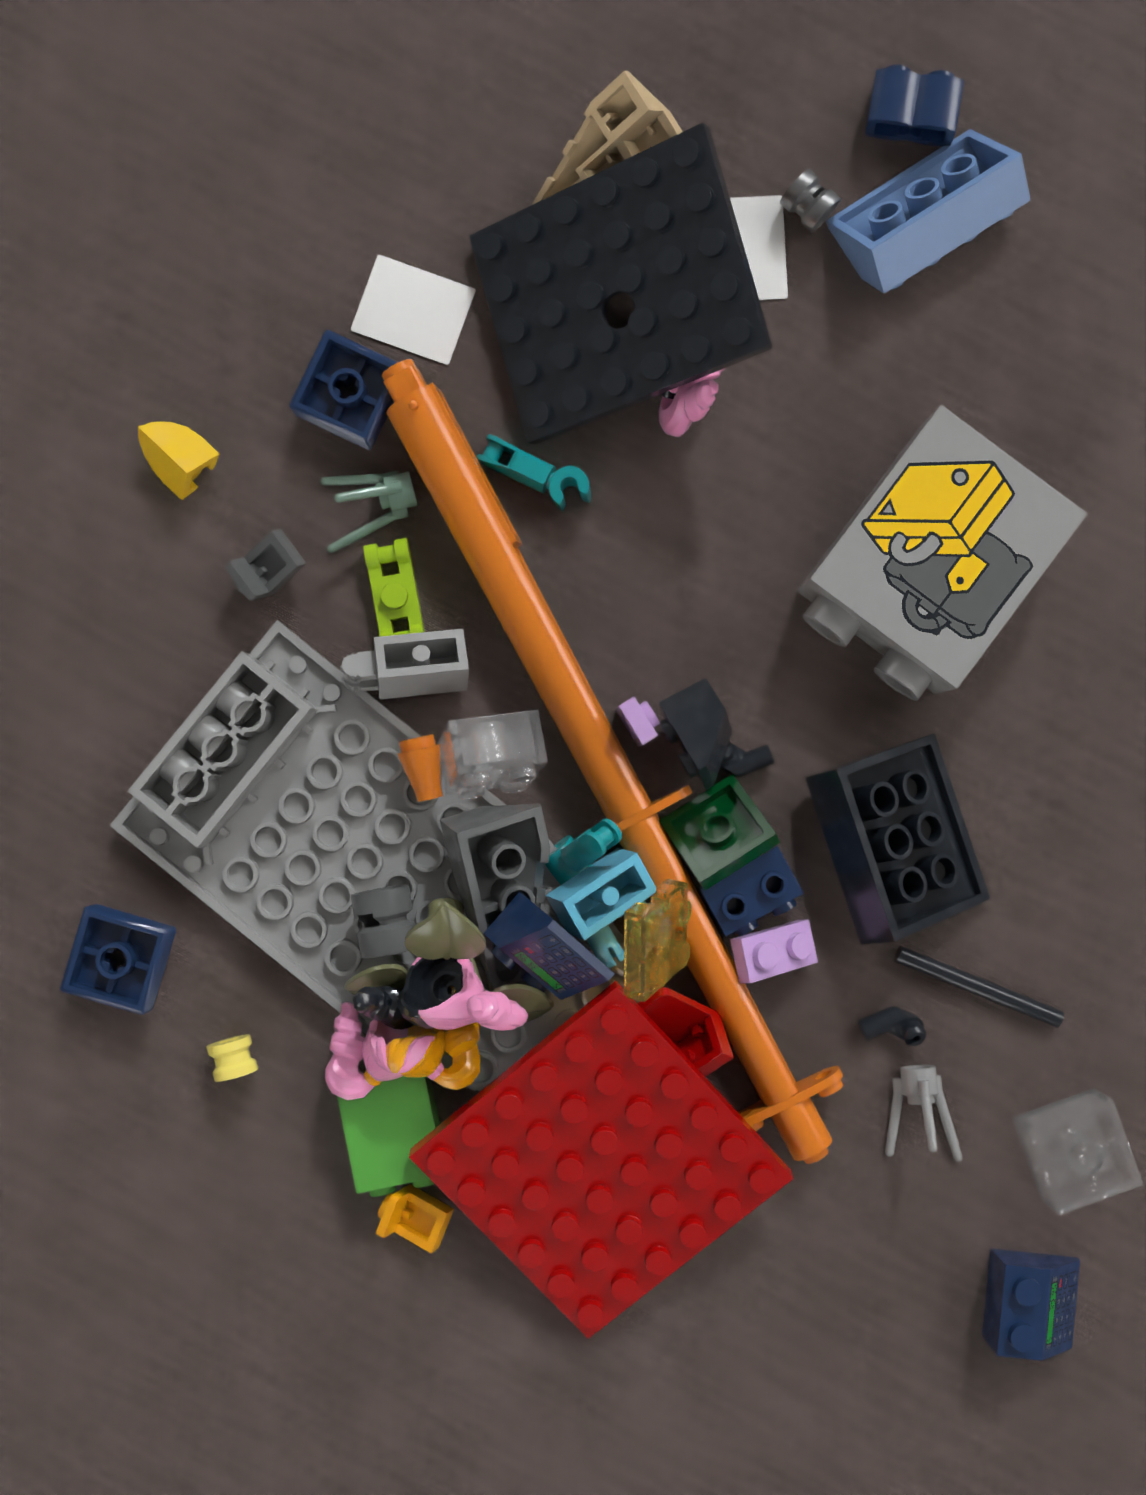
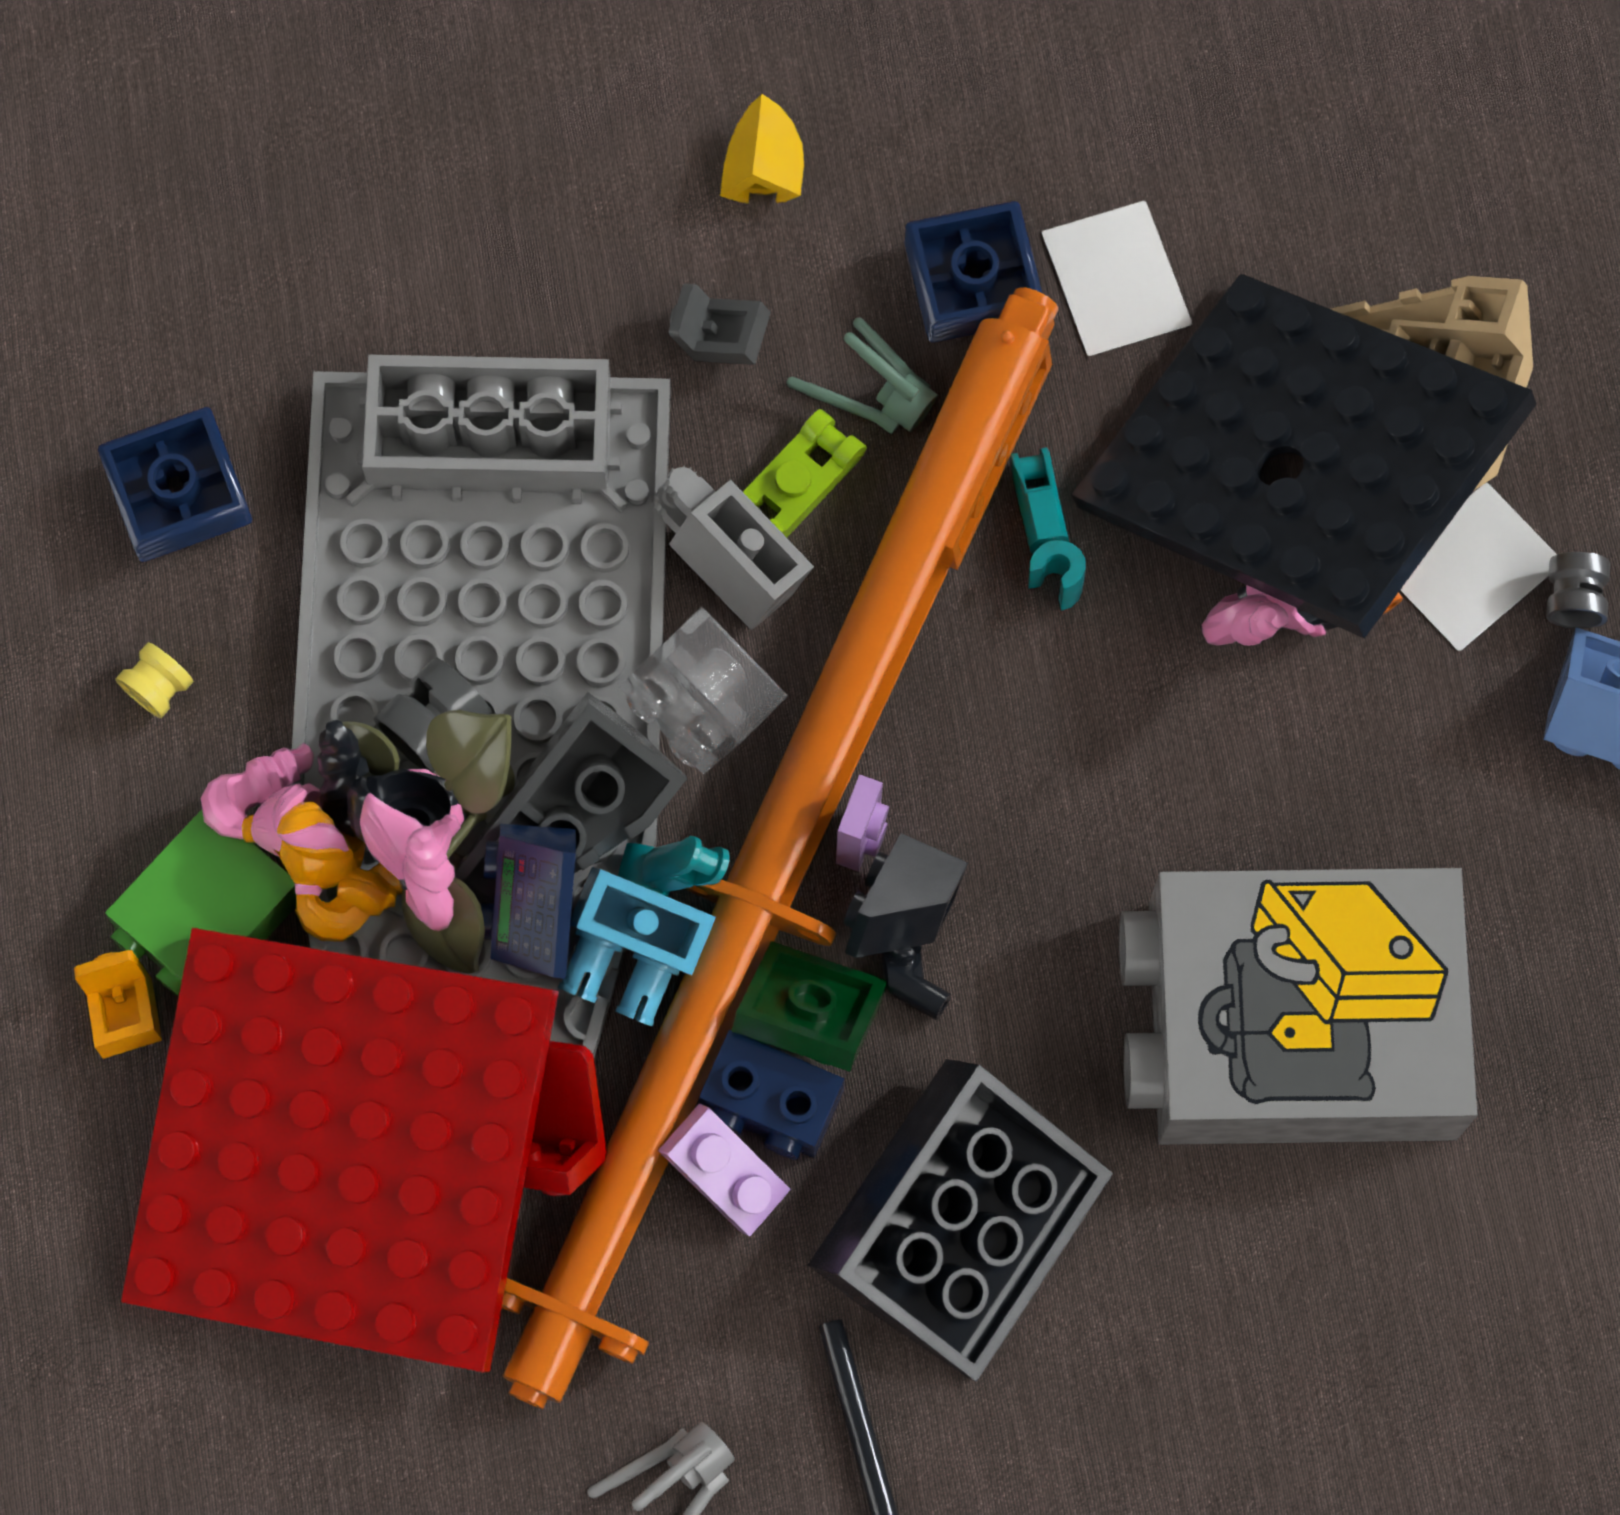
camera: 55 degrees right, 15 degrees down
orange cone [397,734,443,802] -> none
clear yellow brick [624,879,691,1002] -> none
black arm [858,1006,927,1046] -> none

